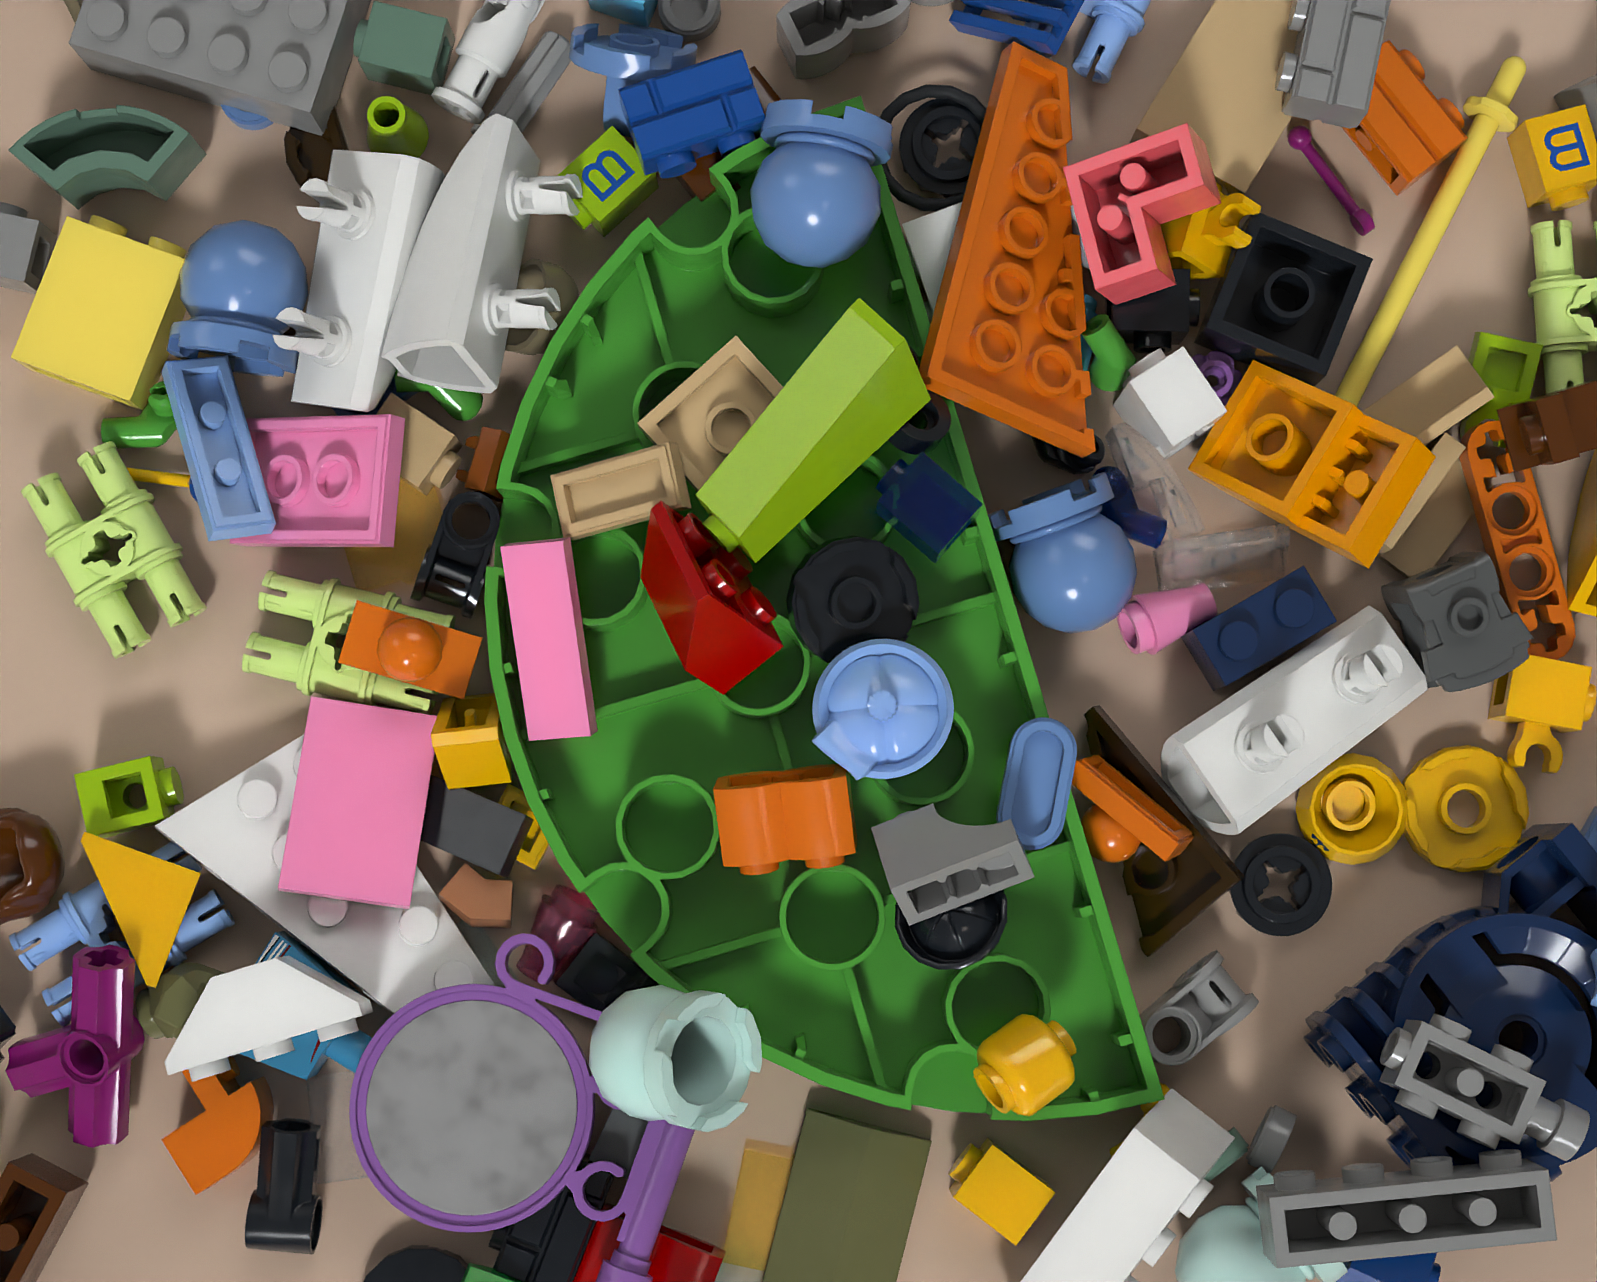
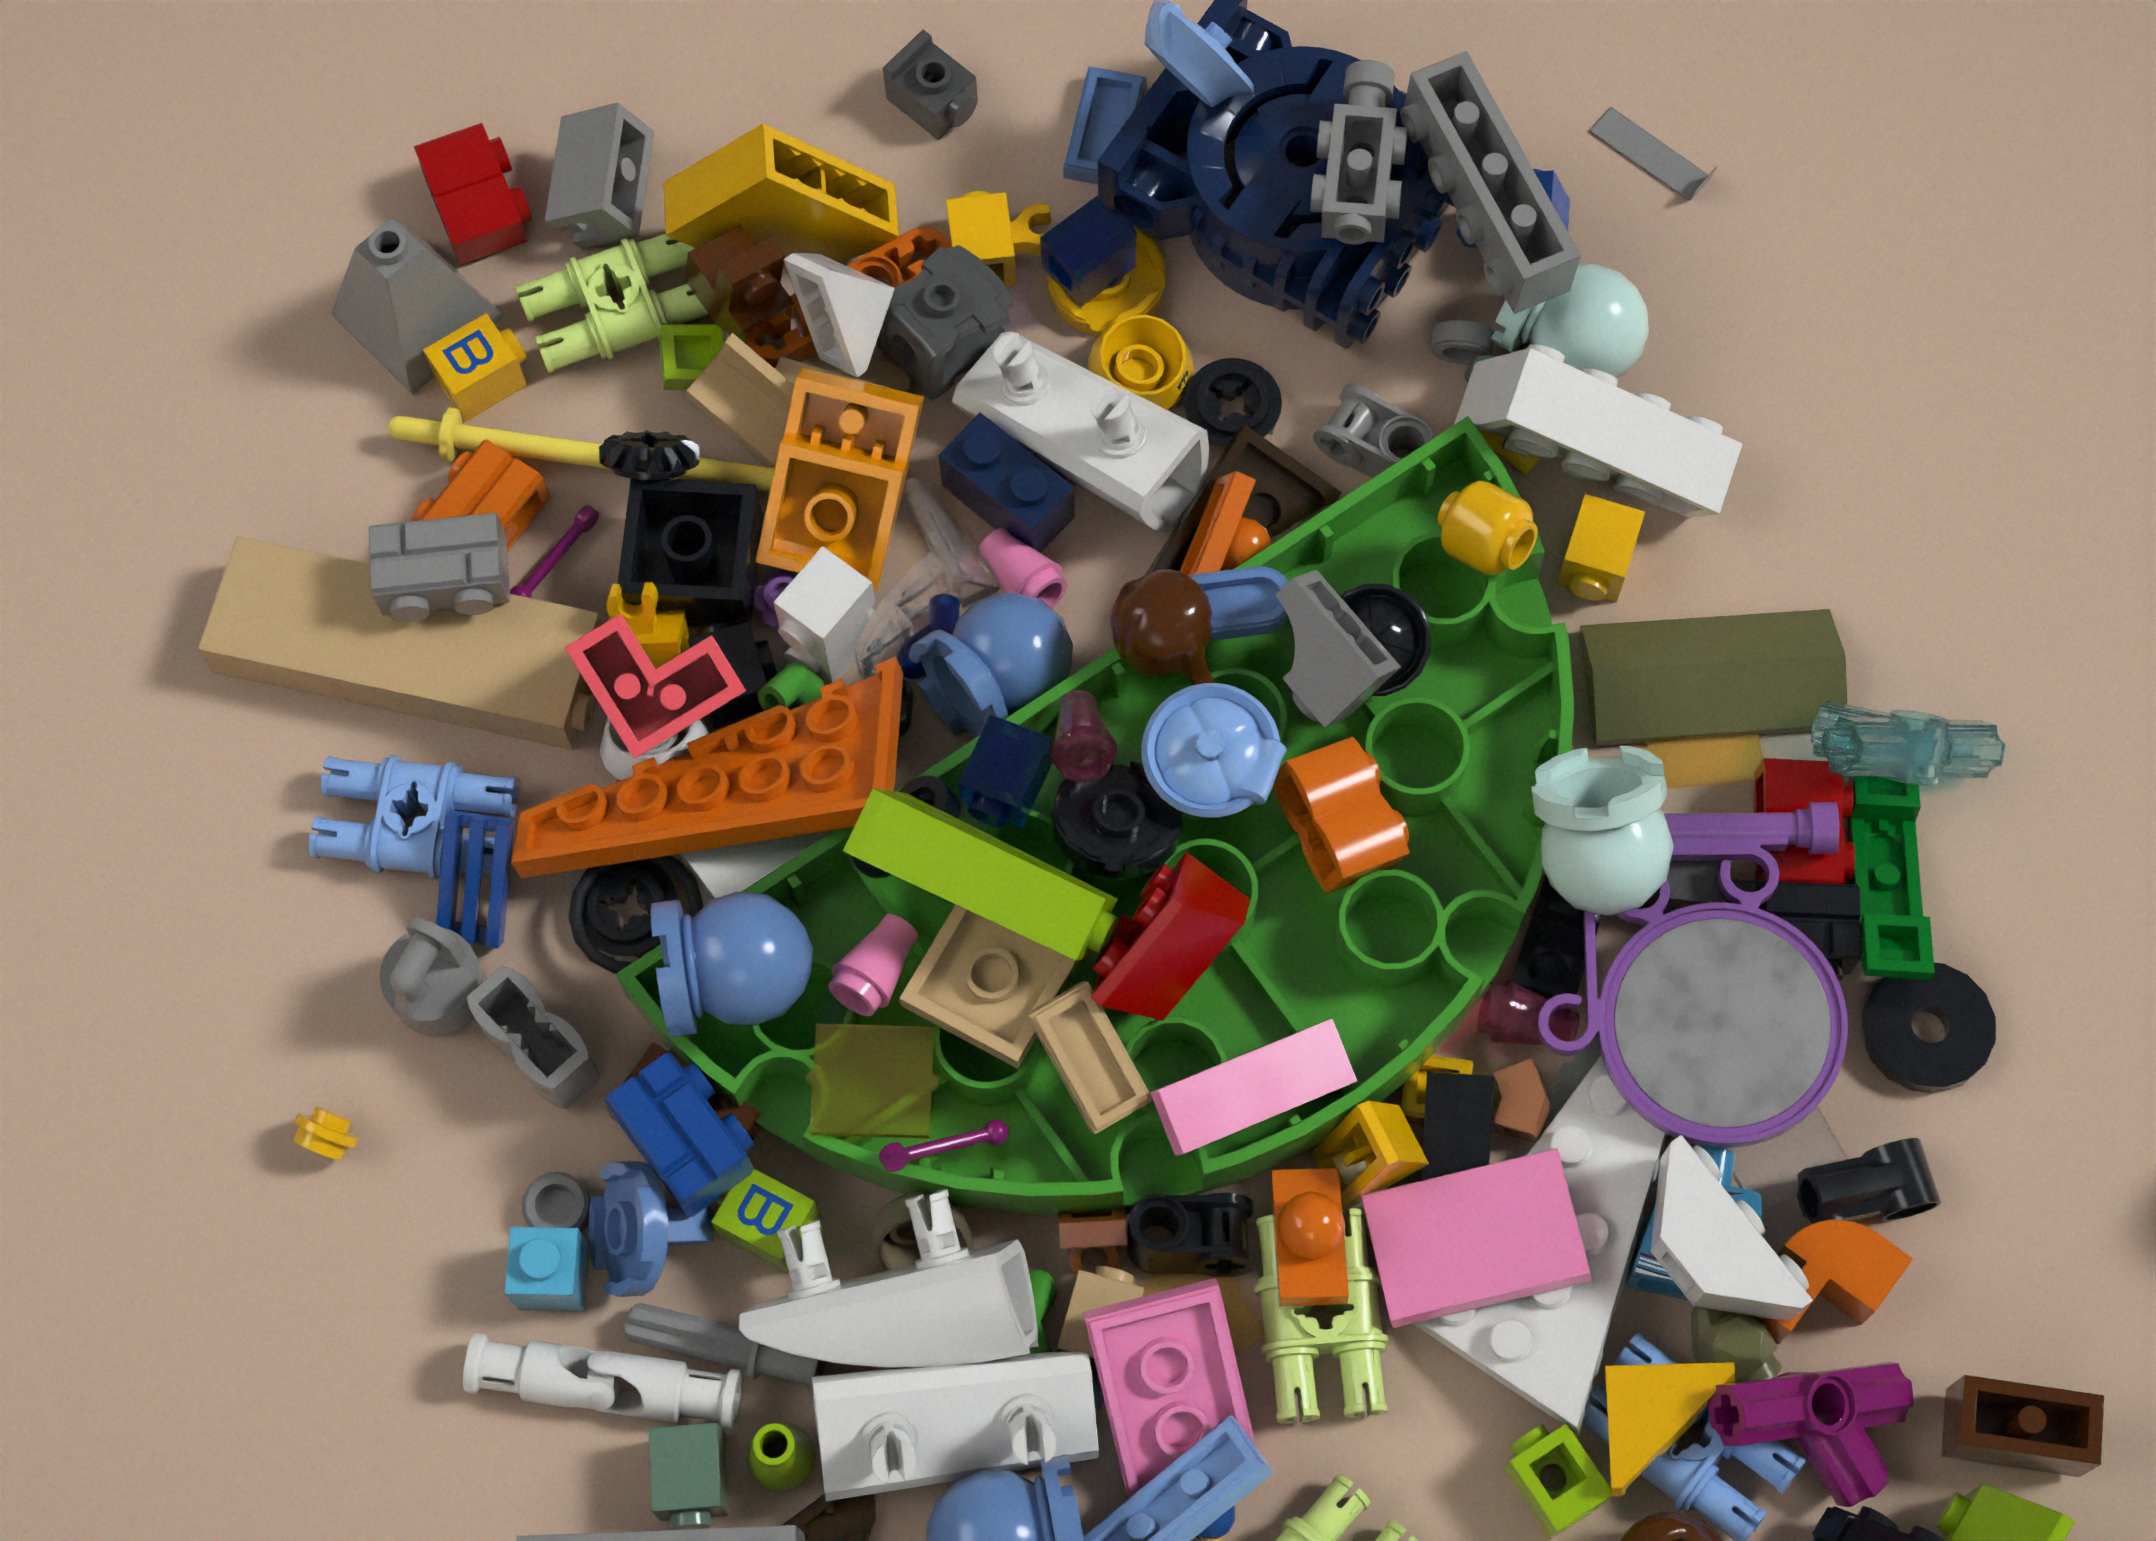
camera: 105 degrees left, 15 degrees down
none -> black gear [599,430,700,480]
none -> white slope [783,253,895,378]
none -> clear yellow piece [806,1023,939,1139]
none -> bright pink cone [828,914,919,1016]
none -> magenta hinge [879,1119,1009,1172]
none -> clear blue brick [1040,196,1137,308]
none -> clear pink cone [1051,690,1117,783]
none -> reddish brown hair [1109,569,1214,685]

